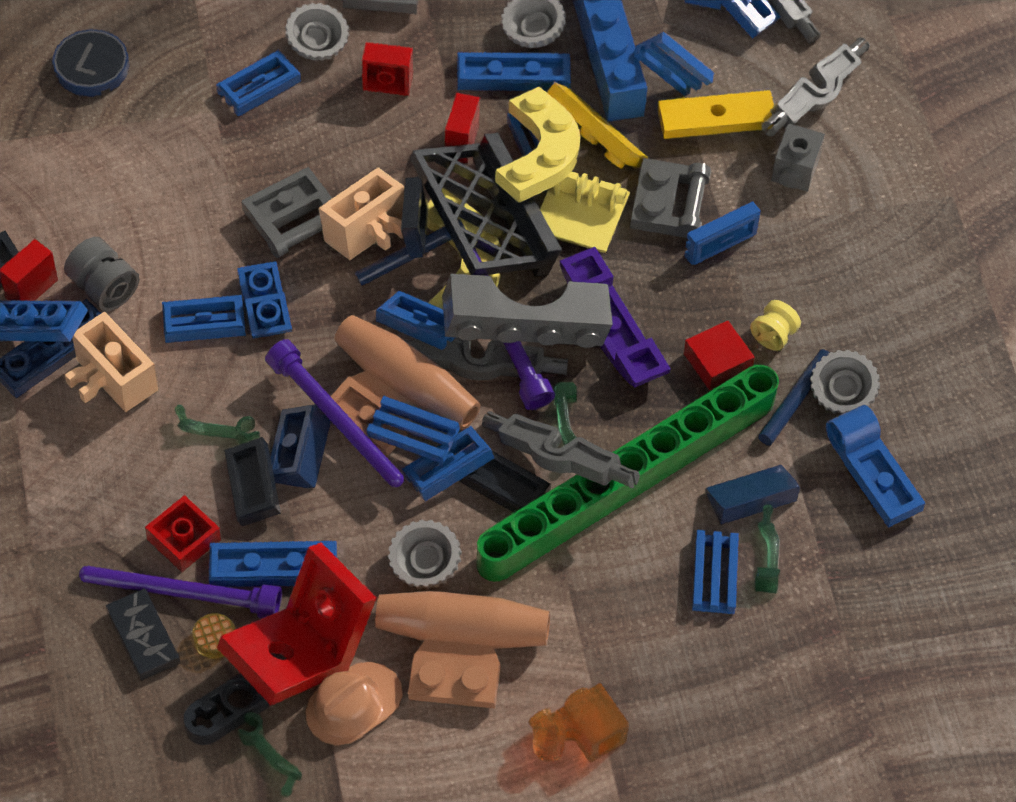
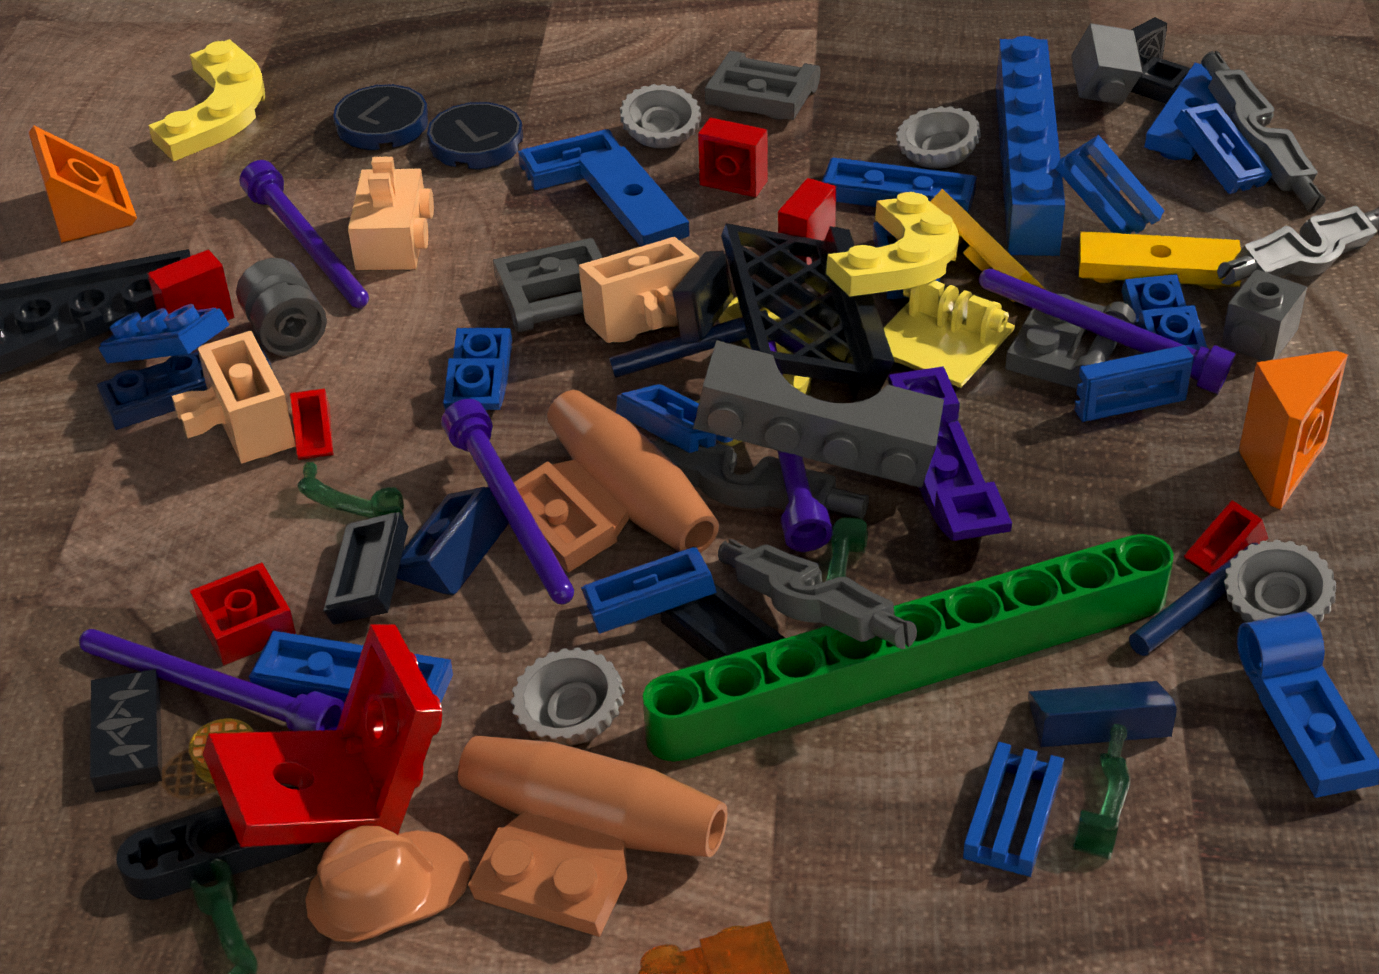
camera: 20 degrees right, 15 degrees down
blue tile [162,295,246,343] -> none
blue tile [366,396,460,464] -> none
red piece [683,320,755,391] -> none
light yellow wheel [750,300,801,351] -> none
none -> dark purple piece [239,160,369,308]
none -> red piece [290,388,334,460]
none -> light nougat brick [348,157,434,270]
none -> tile [427,102,523,169]
none -> blue tile [579,146,690,247]
none -> dark purple piece [979,269,1236,395]
none -> blue slope [1121,274,1207,351]
none -> red piece [1184,500,1269,575]
none -> orange slope [1239,351,1348,510]

